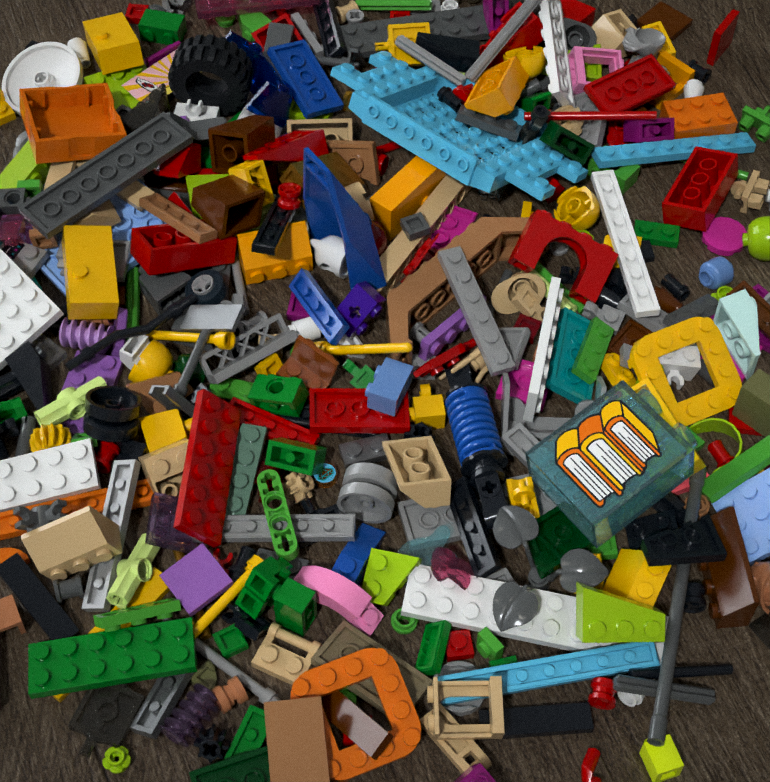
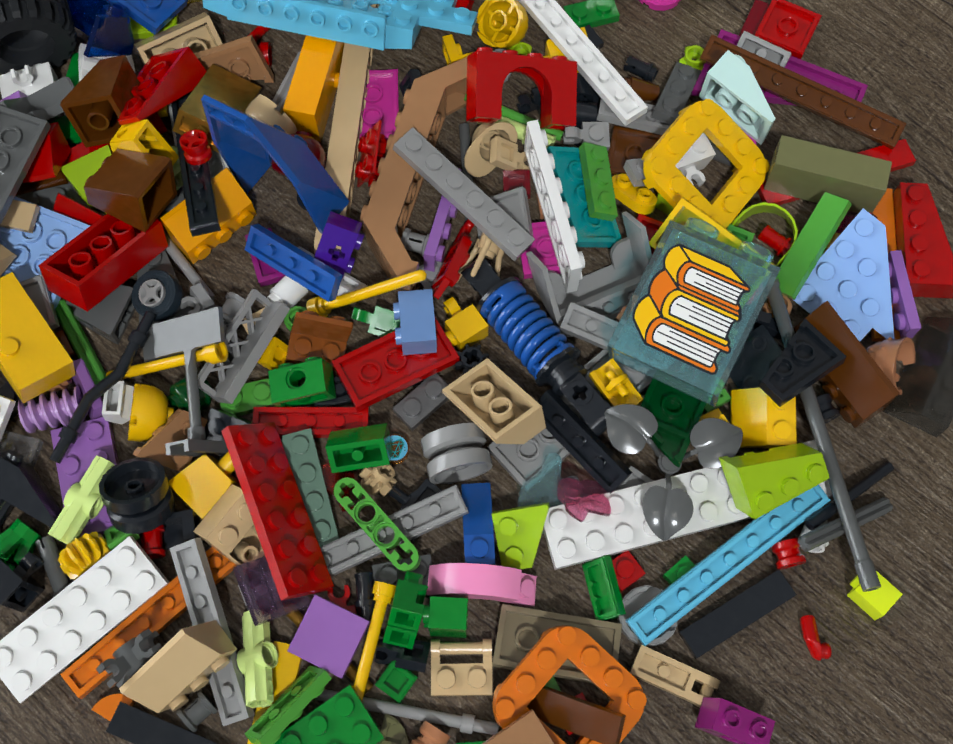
camera: 25 degrees left, 15 degrees up
medium nougat tile [139,193,218,244] -> none
white piece [310,235,348,279] -> none
bright green plate [391,608,418,634] -> none
dark grey plate [400,212,431,241] -> none
tan panel [427,676,505,740] -> none
bright green plate [476,627,504,661] -> none
medium blue head [699,256,734,290] -> none

